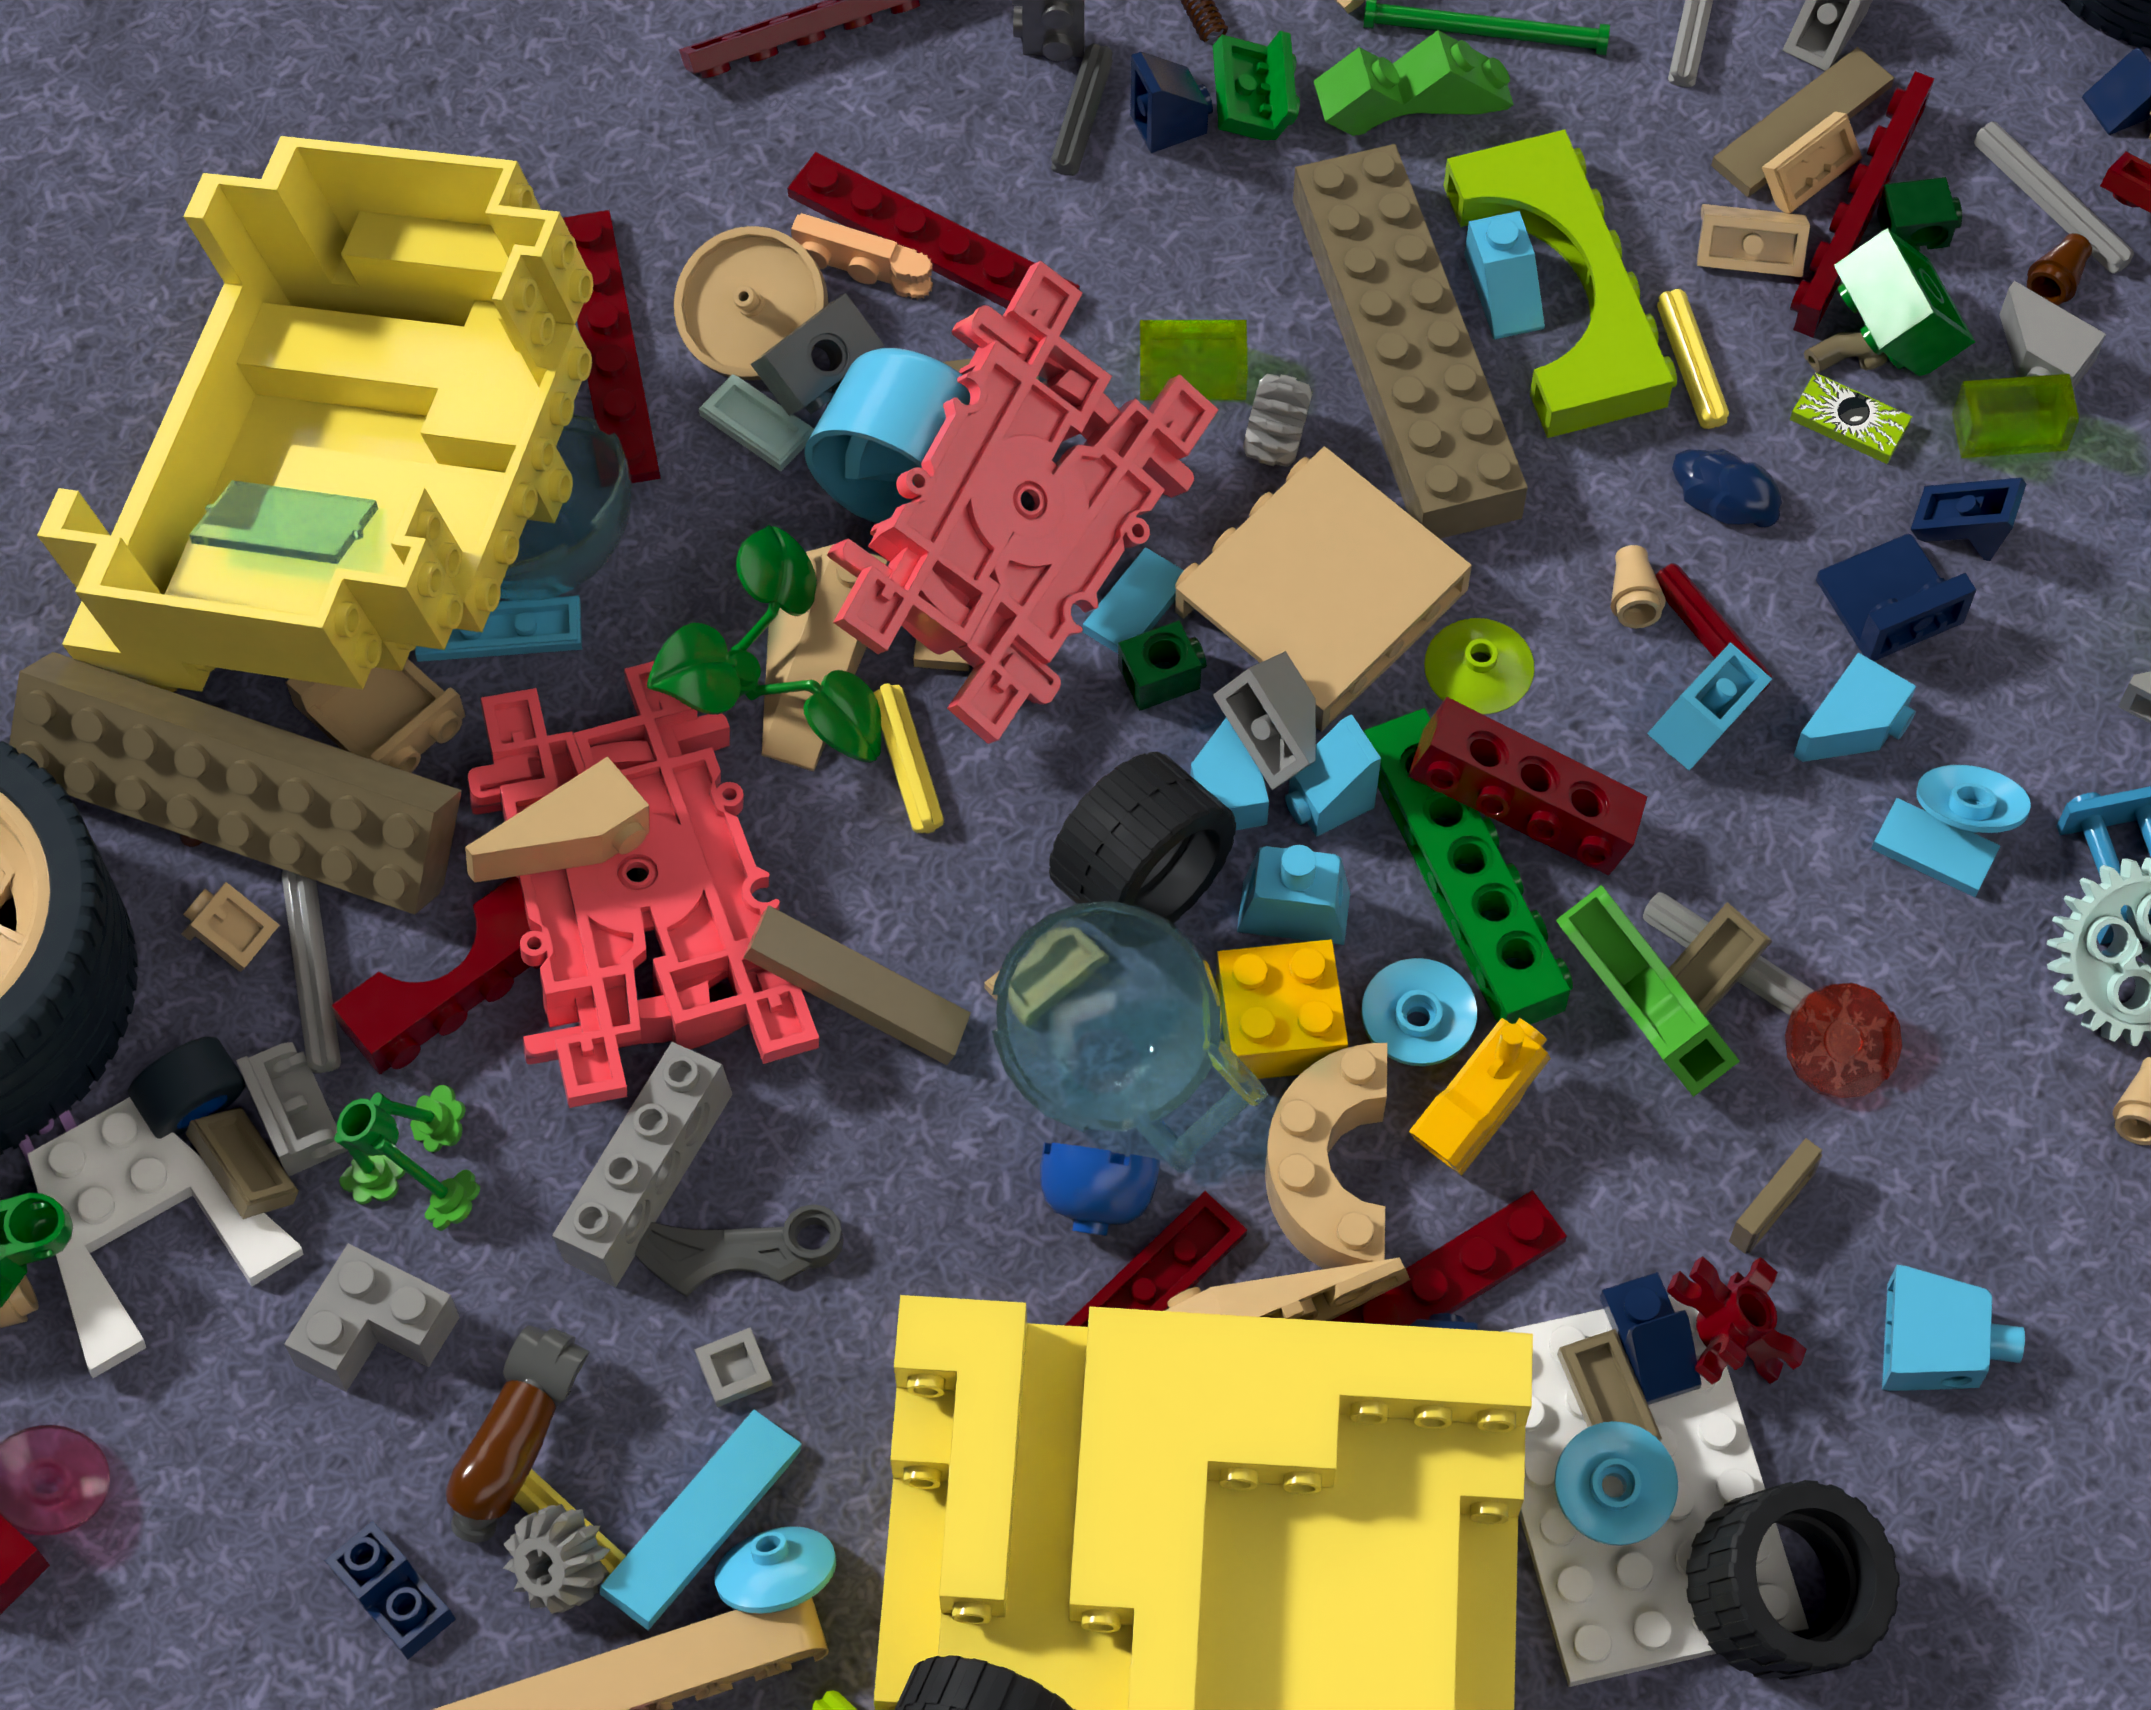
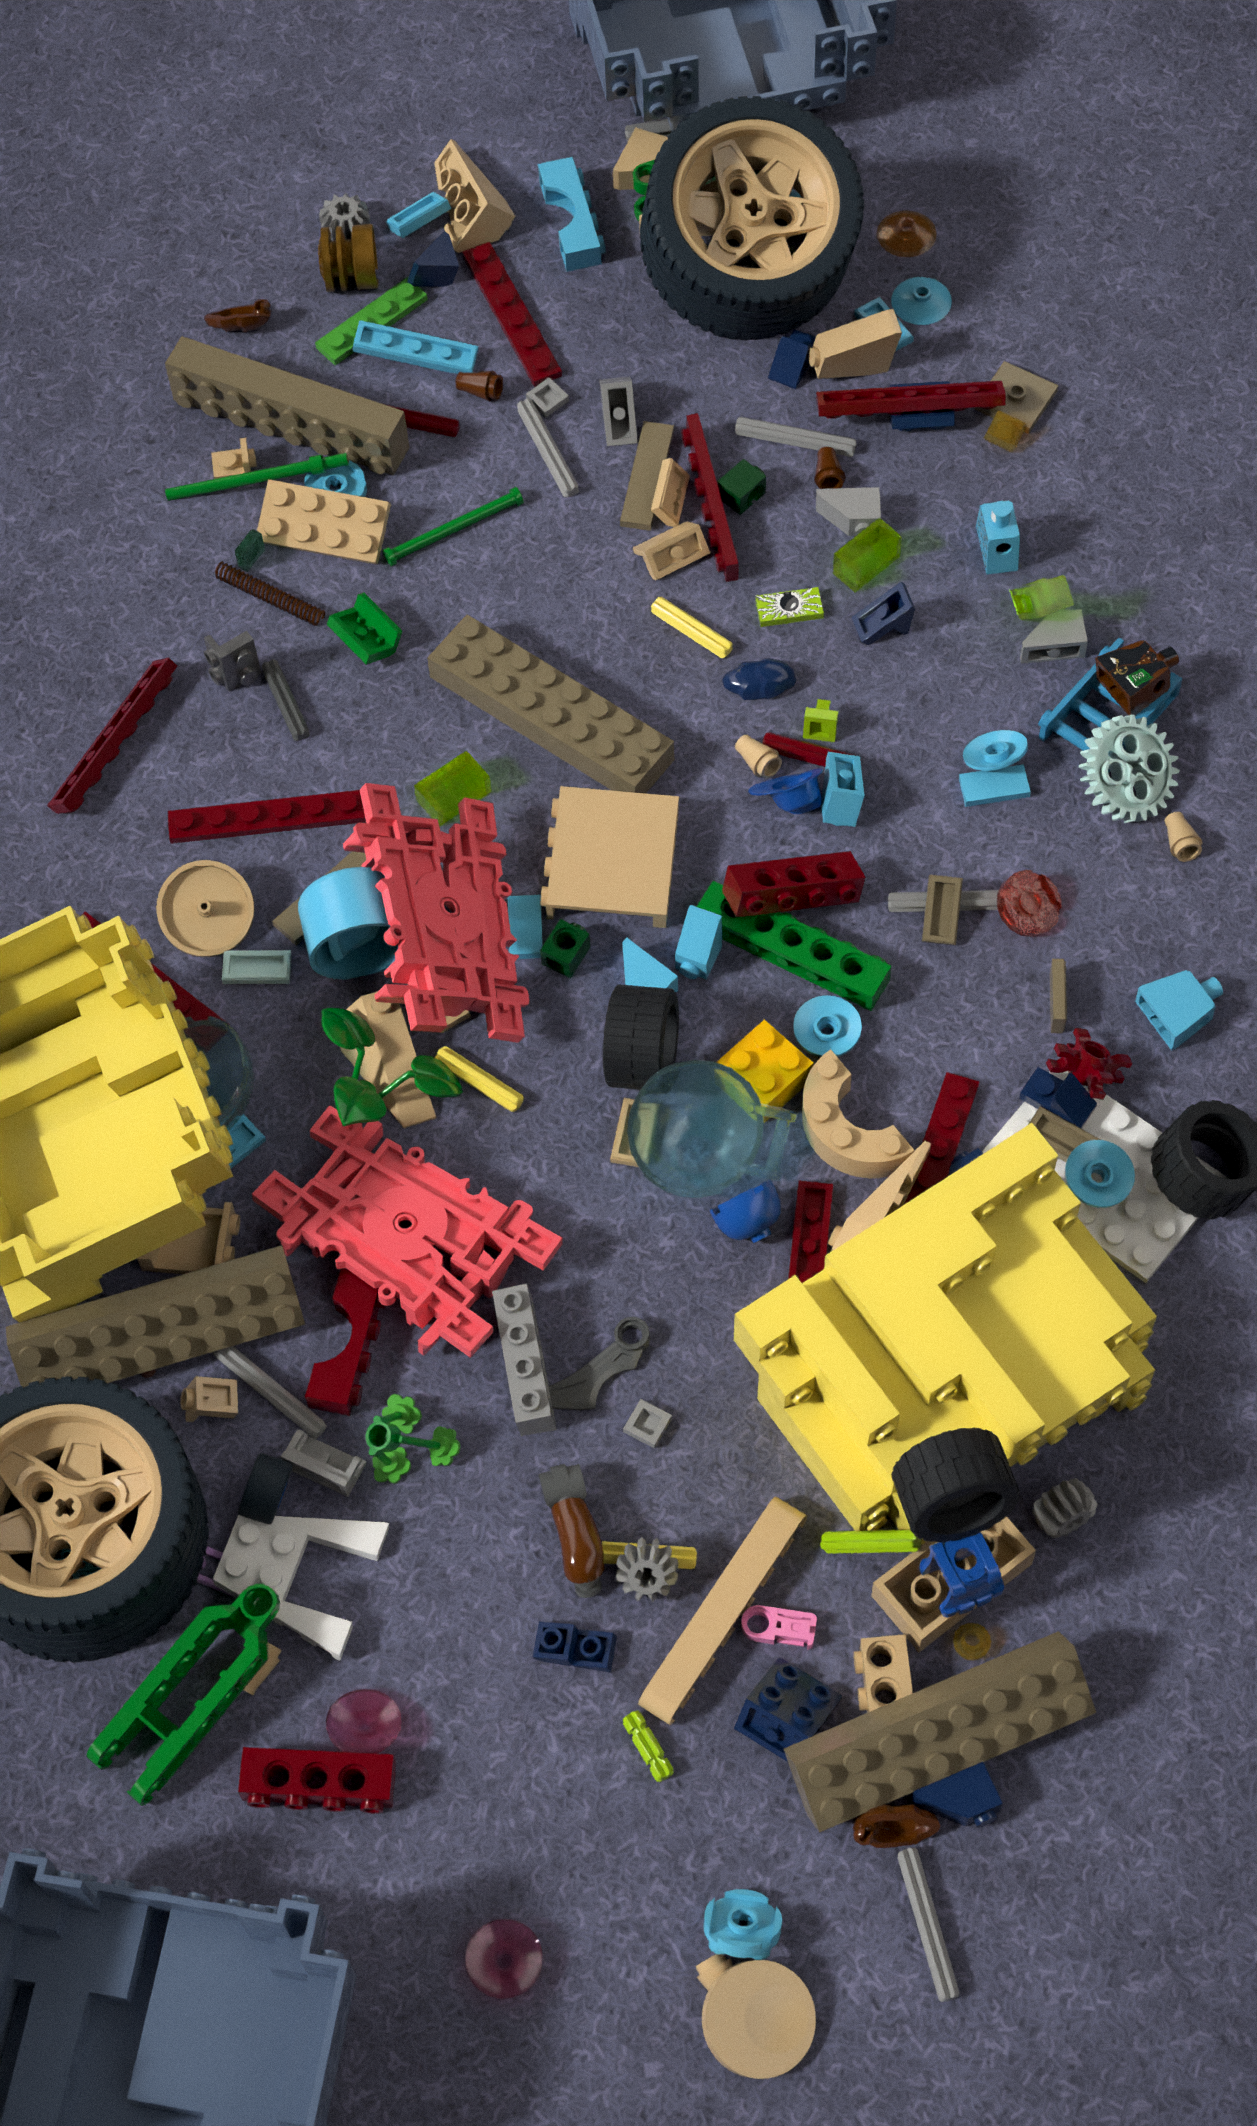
camera: 35 degrees left, 0 degrees up
dark tan tile [186,1107,298,1219] -> none
clear light blue piece [189,480,378,564] -> none
light grey brick [284,1243,460,1392] -> none
tan slope [465,757,649,883] -> none
medium azure tile [600,1410,802,1630] -> none
medium azure dish [714,1527,837,1614] -> none
dark tan tile [743,906,971,1065] -> none
dark grey brick [751,293,884,416] -> none
light nougat hinge [791,213,933,300] -> none
dark blue slope [1130,52,1213,153] -> none
light grey slope [1213,651,1316,790] -> none
medium azure torso [1237,845,1350,945] -> none
light grey gear [1243,374,1312,467] -> none
bright green arch [1314,30,1514,136] -> none
yellow piece [1409,1018,1551,1176] -> none
lime dish [1424,618,1534,714] -> none
lime arch [1443,129,1677,438] -> none
medium azure slope [1464,211,1545,339] -> none
bright green arch [1556,885,1740,1097] -> none
medium azure slope [1794,653,1916,762] -> none
dark tan arm [1804,332,1888,373] -> none
dark blue bracket [1816,534,1976,661] -> none
brick [1834,228,1975,376] -> none
none -> blue piece [748,768,823,814]
none -> lime tile [803,699,838,742]

